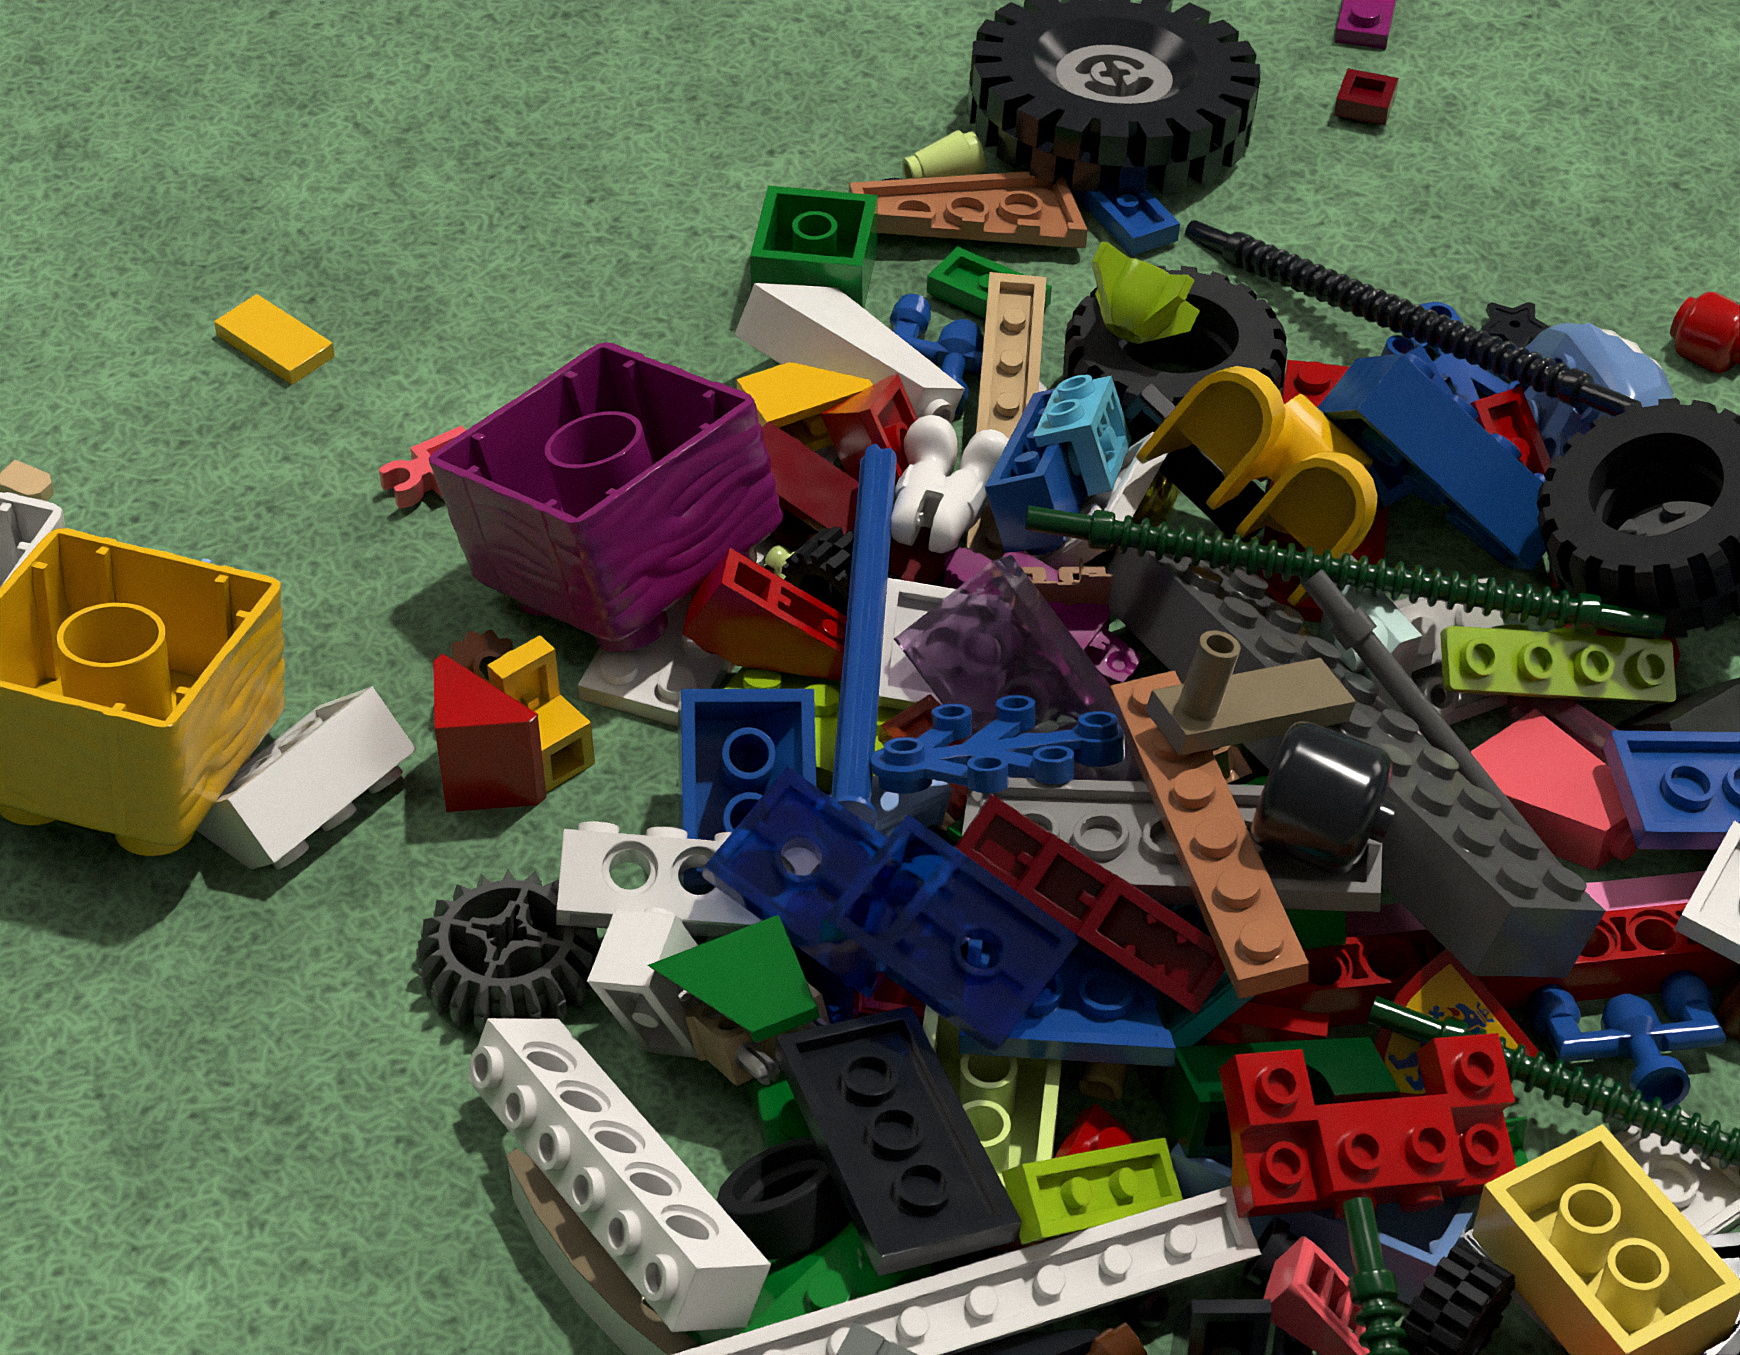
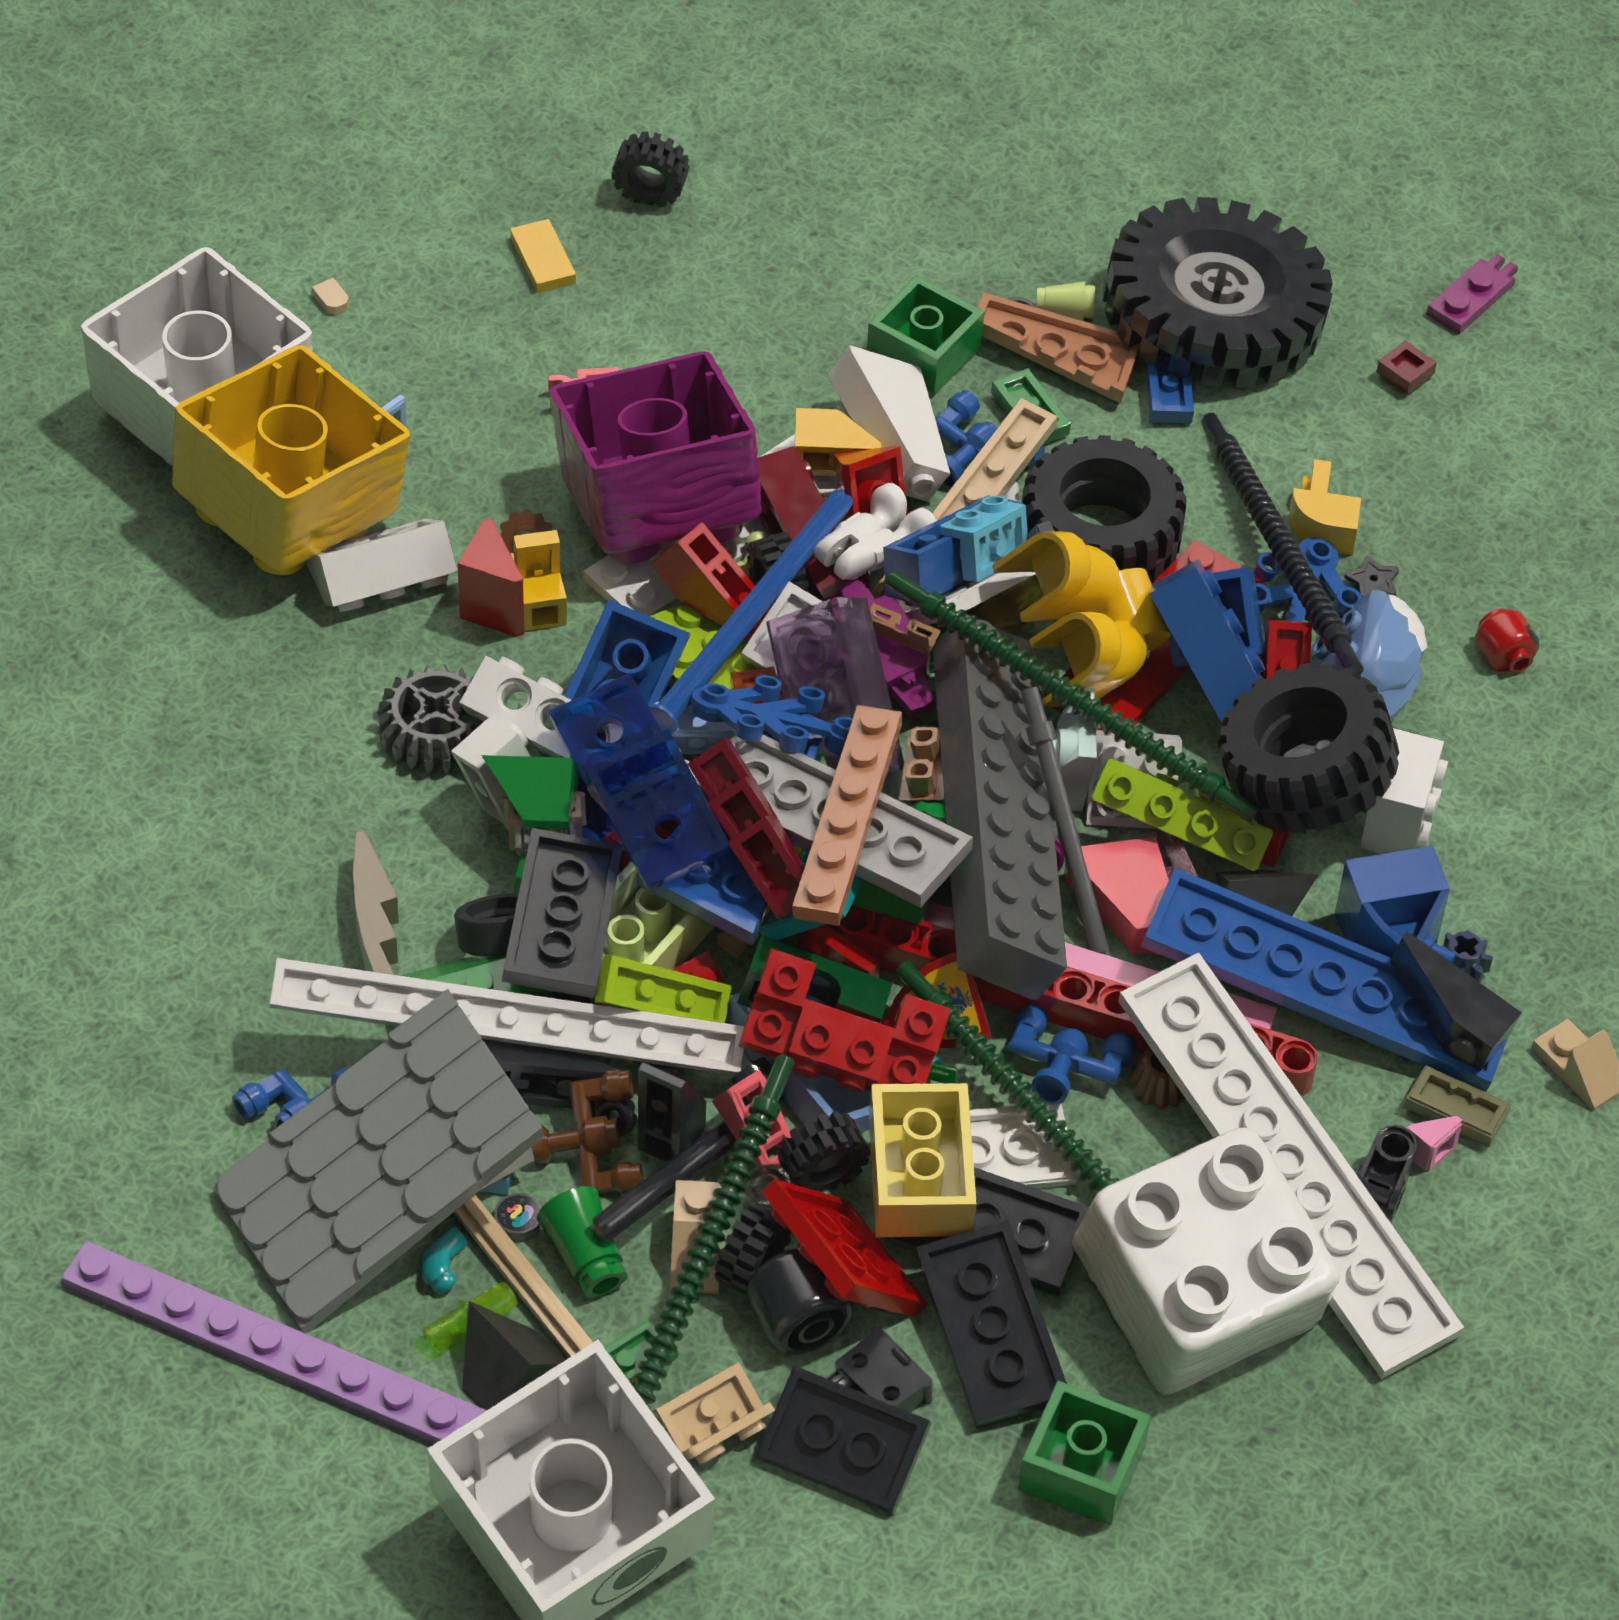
camera: 25 degrees right, 5 degrees up
white brick [467,1018,771,1332] -> none
lime piece [1091,242,1199,344] -> none
dark tan piece [1145,630,1356,756] -> none
black head [1251,721,1397,875] -> none
none -> black tyre [611,132,690,207]
none -> yellow brick [1289,459,1361,556]

